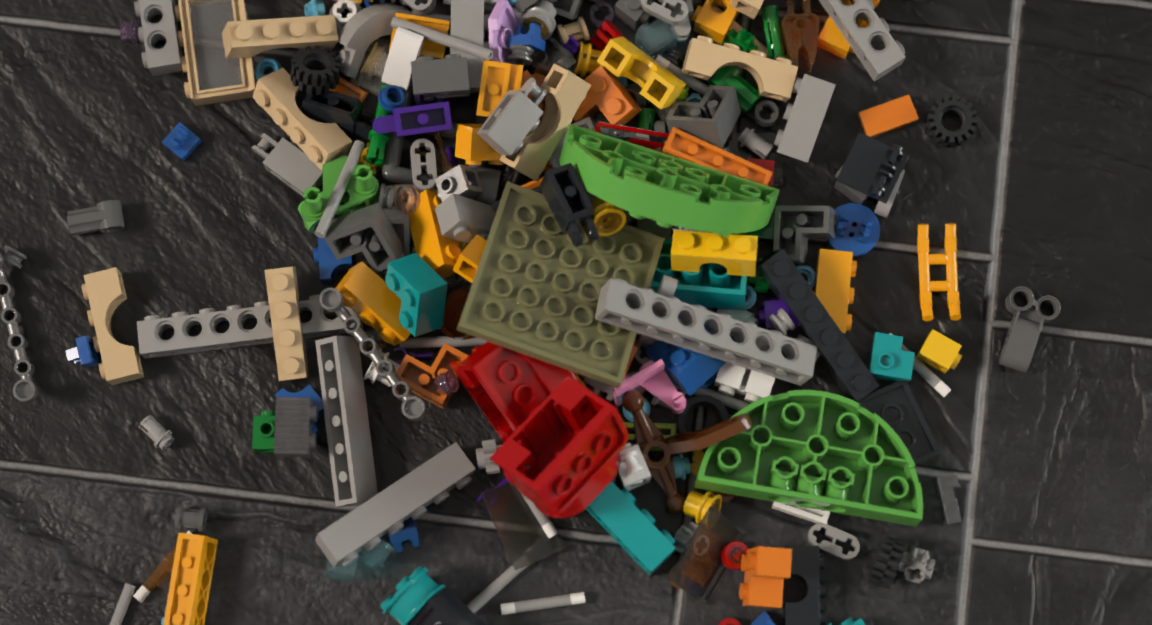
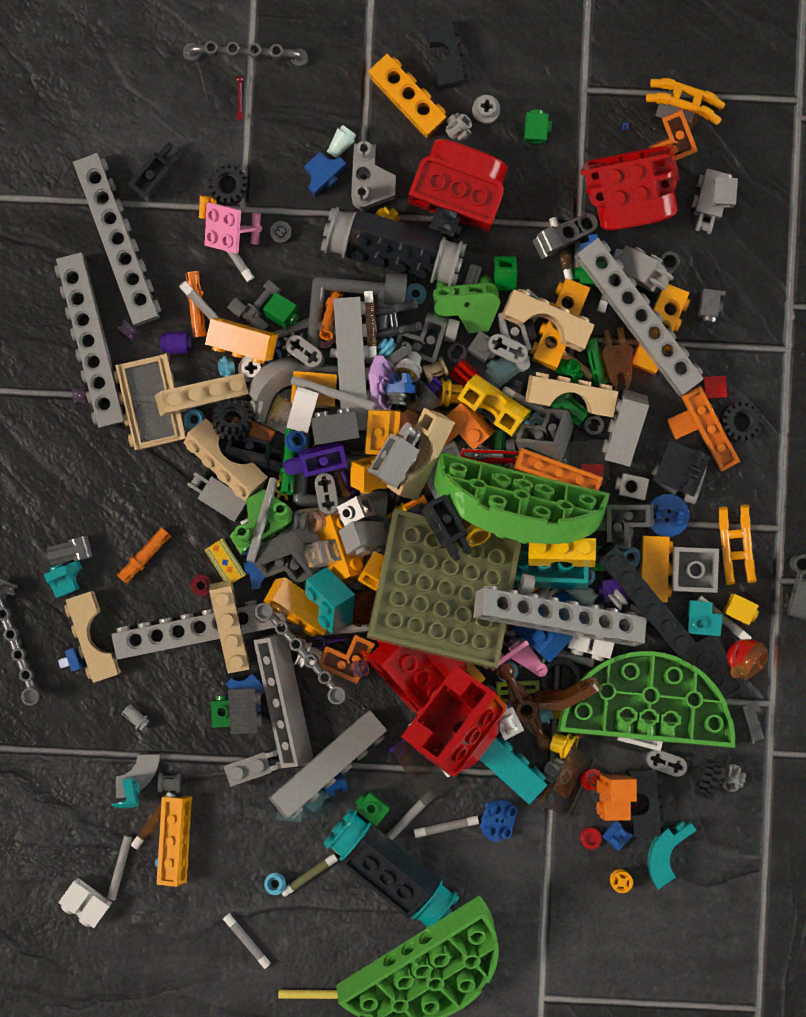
camera: 10 degrees left, 10 degrees up
blue tile [162,122,202,161] -> none
light grey gear [476,439,502,475] -> none
light grey pin [737,128,774,160] -> none
none -> teal brick [44,561,82,598]
none -> teal plate [111,776,140,809]
none -> light grey tile [116,754,160,798]
none -> orange pin [117,527,172,584]
none -> dark red plate [190,575,212,596]
none -> yellow tile [205,538,246,583]
none -> light grey hinge [223,749,281,787]
none -> clear brick [303,539,342,569]
none -> green brick [355,790,390,826]
none -> blue plate [480,798,517,842]
none -> light grey brick [615,474,649,501]
none -> light grey brick [670,547,719,593]
none -> orange tile [681,385,740,472]
none -> red tile [703,376,727,399]
none -> clear orange piece [727,639,768,680]

